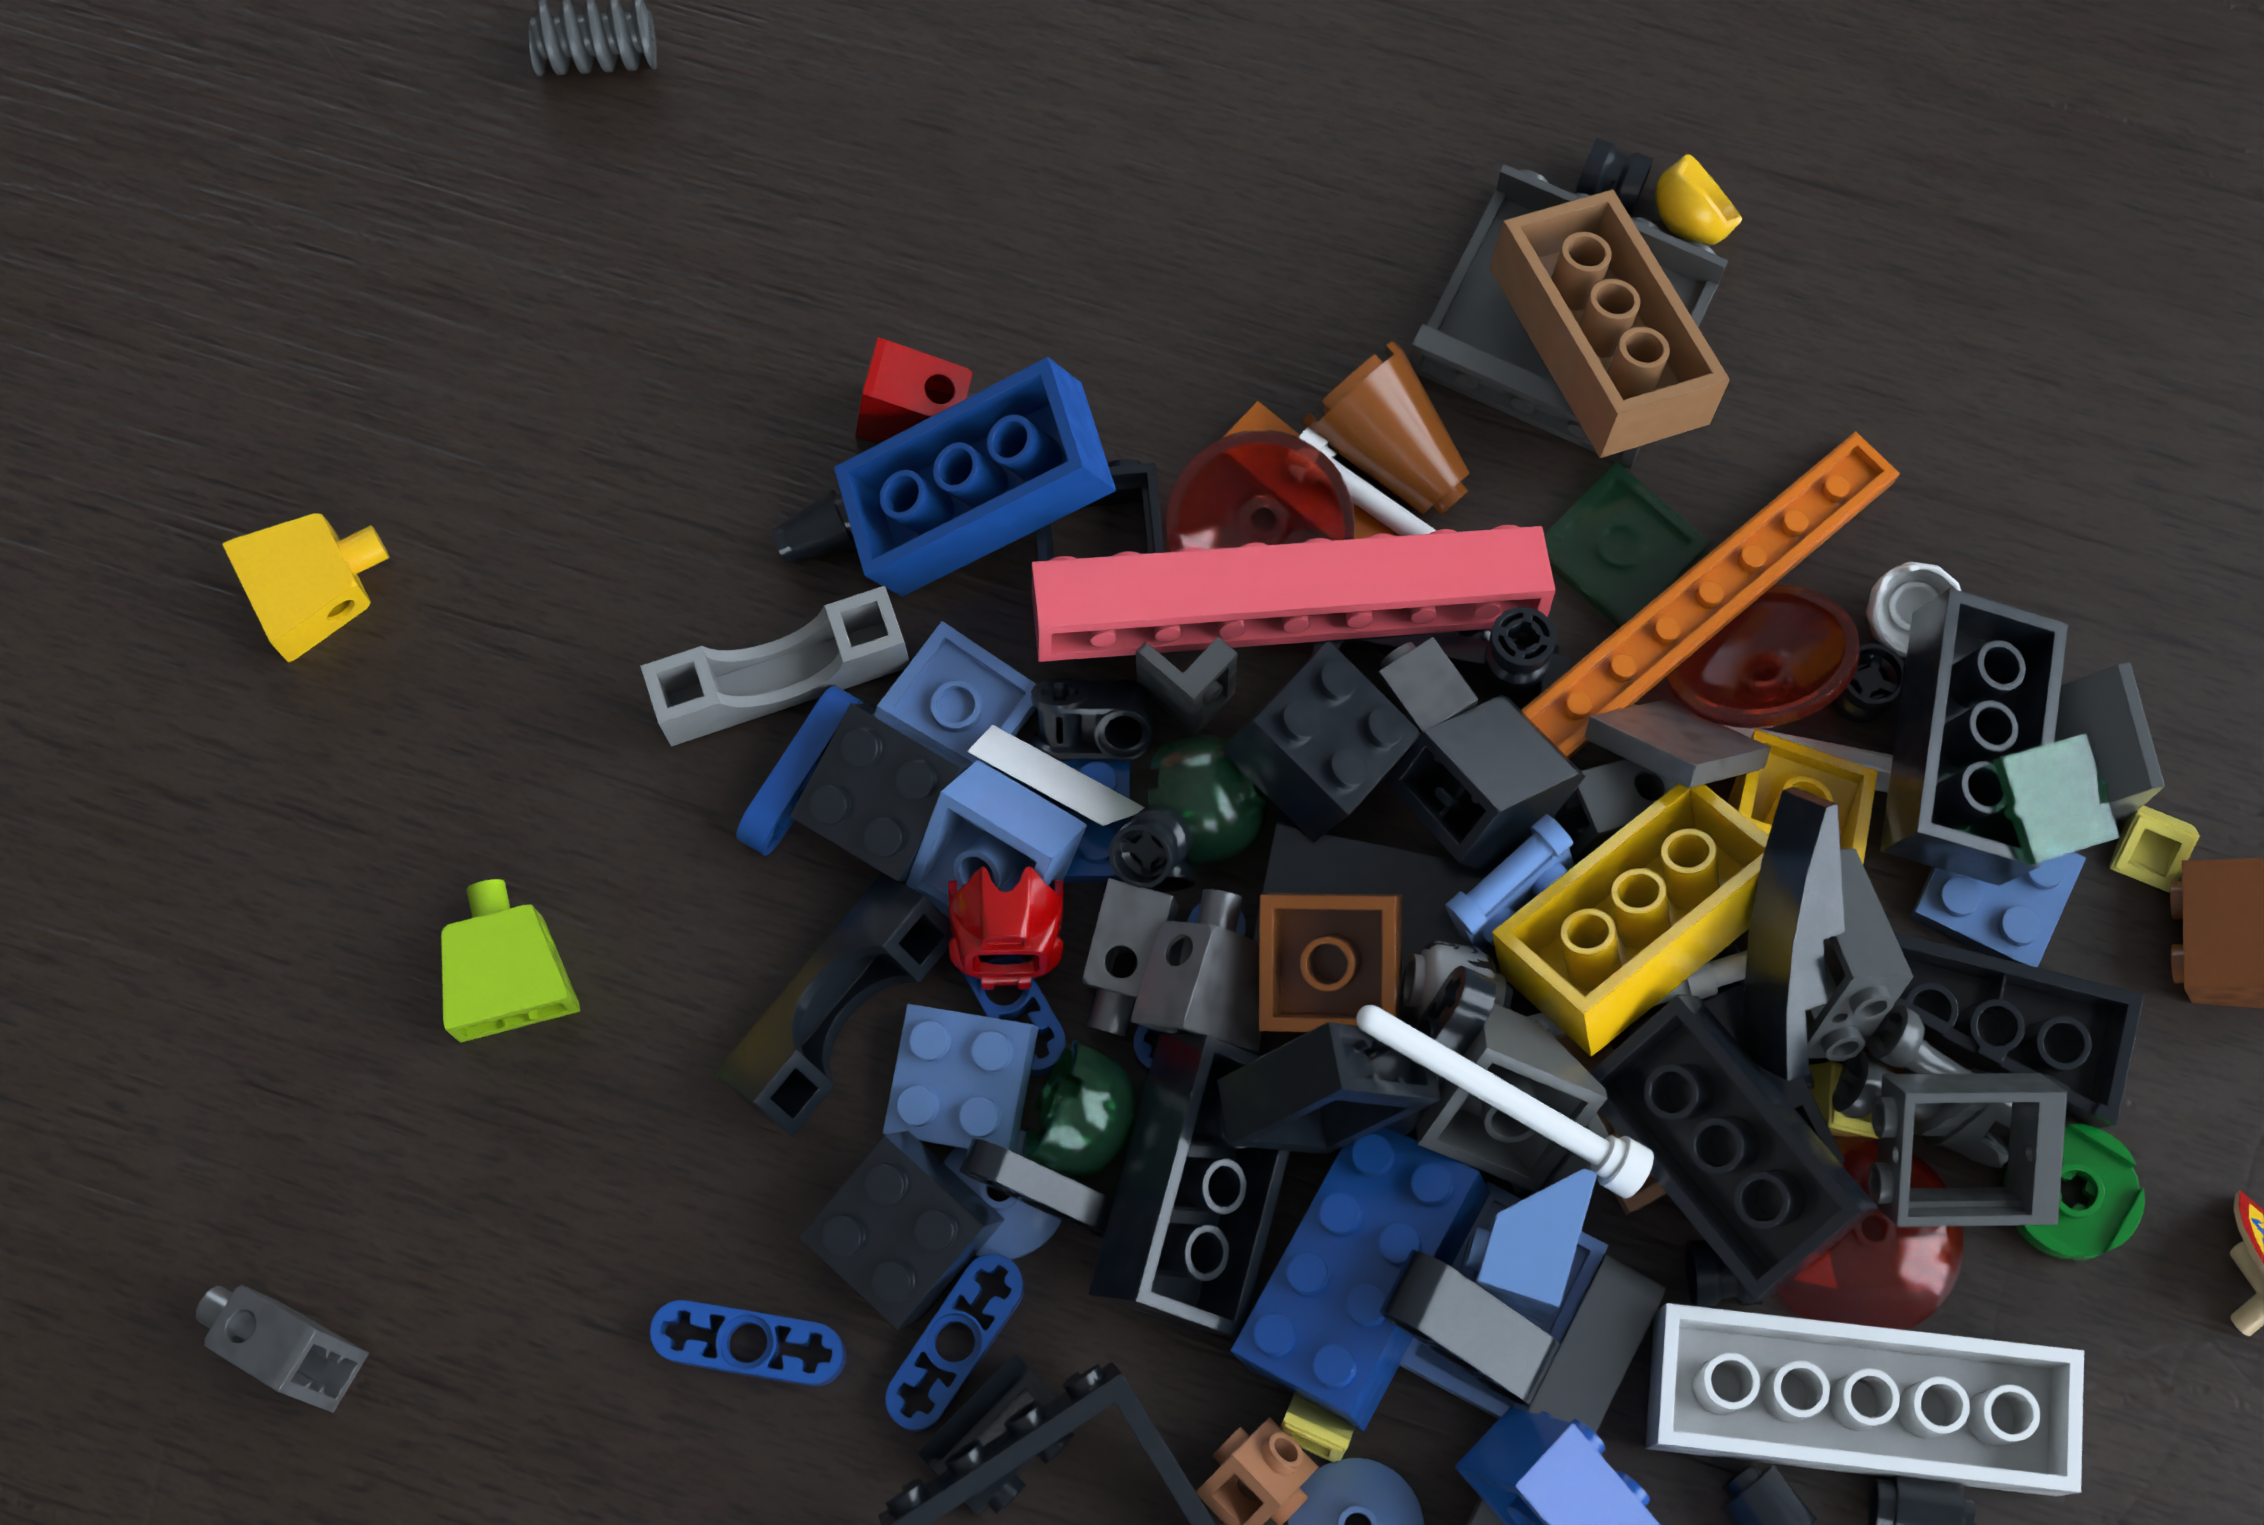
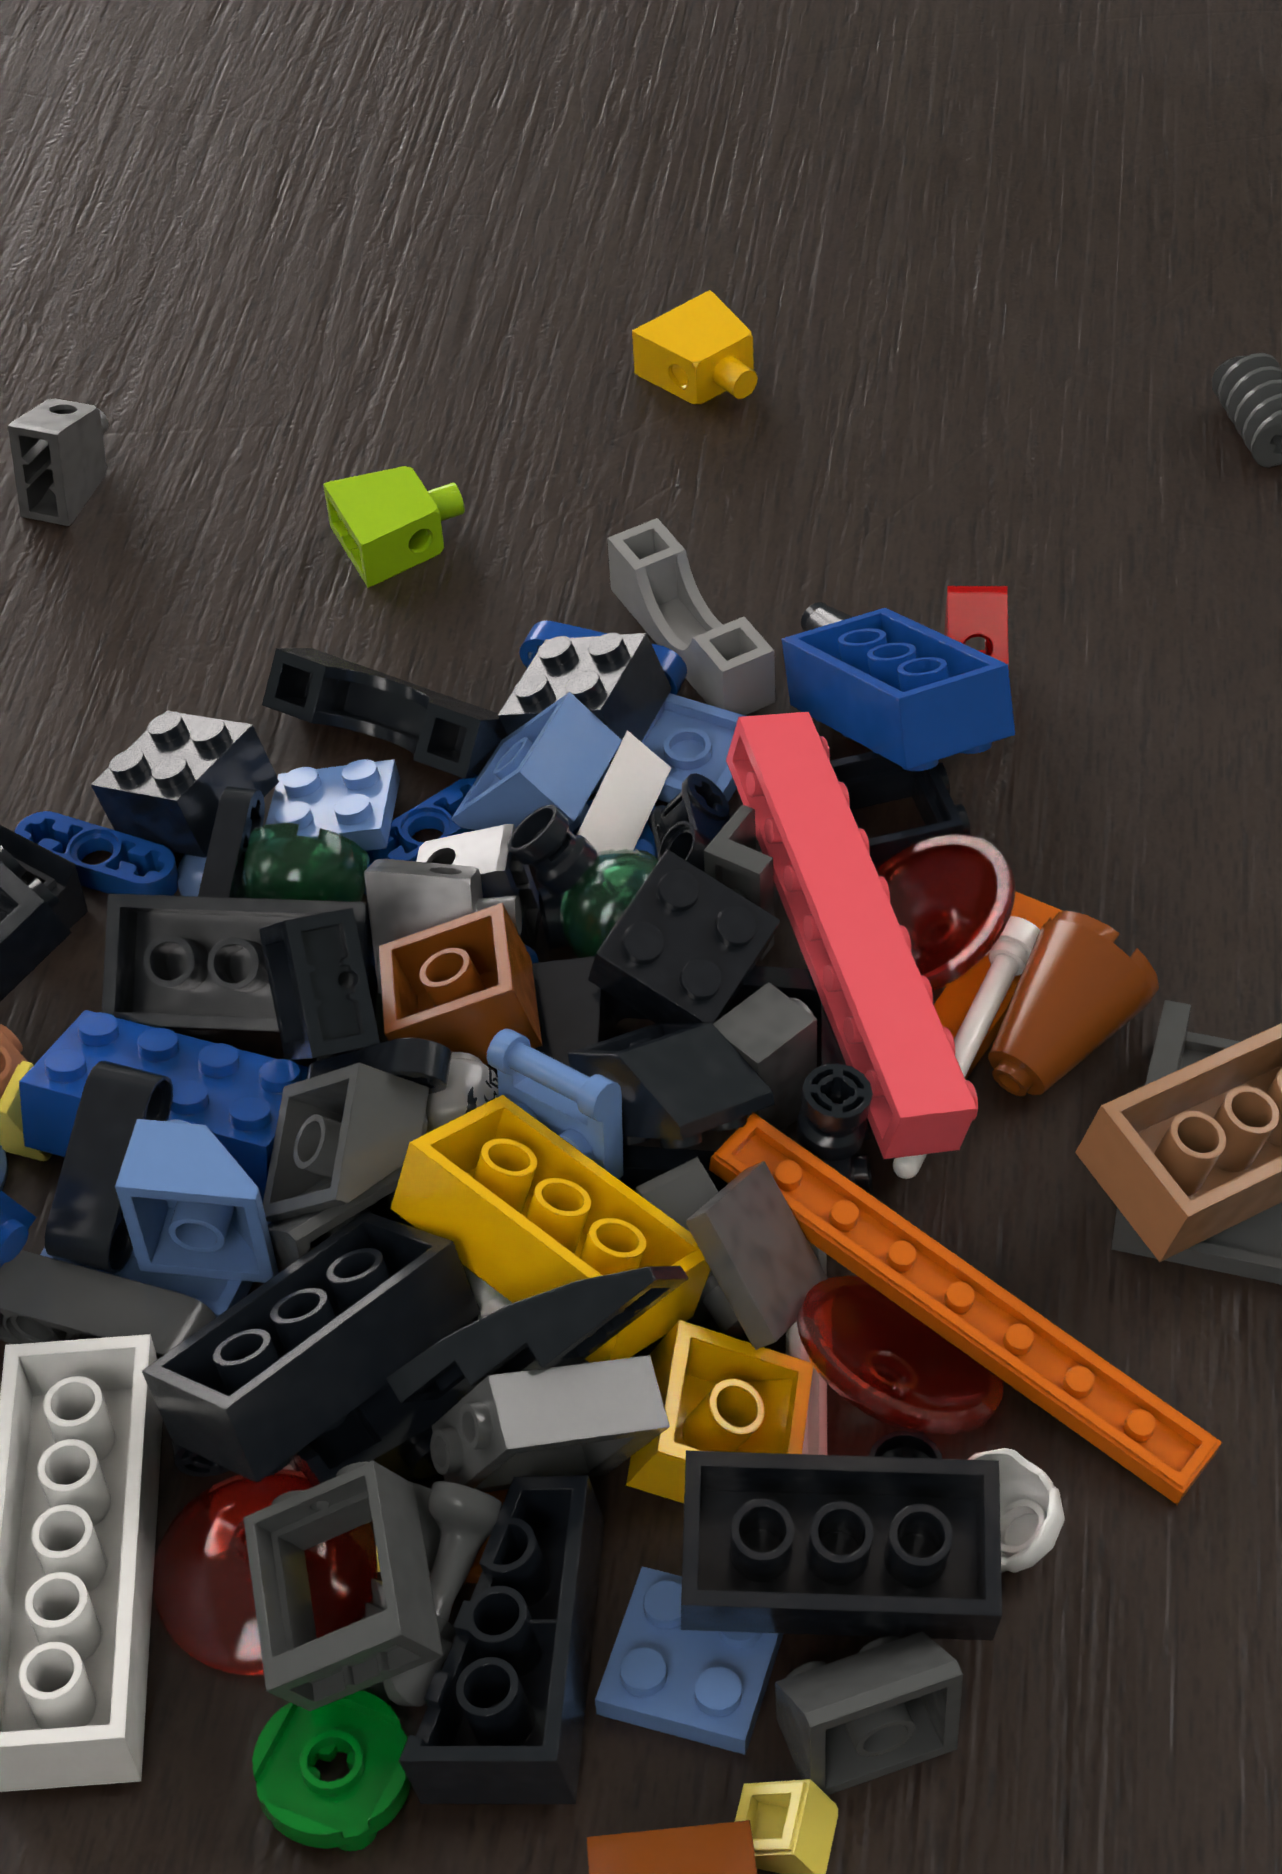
camera: 80 degrees right, 25 degrees down
blue beam [650,1300,846,1387] -> none
red helmet [948,866,1064,990] -> none
white piece [1356,1005,1654,1199] -> none
clear green tile [1544,462,1710,629] -> none
piece [1993,734,2120,866] -> none

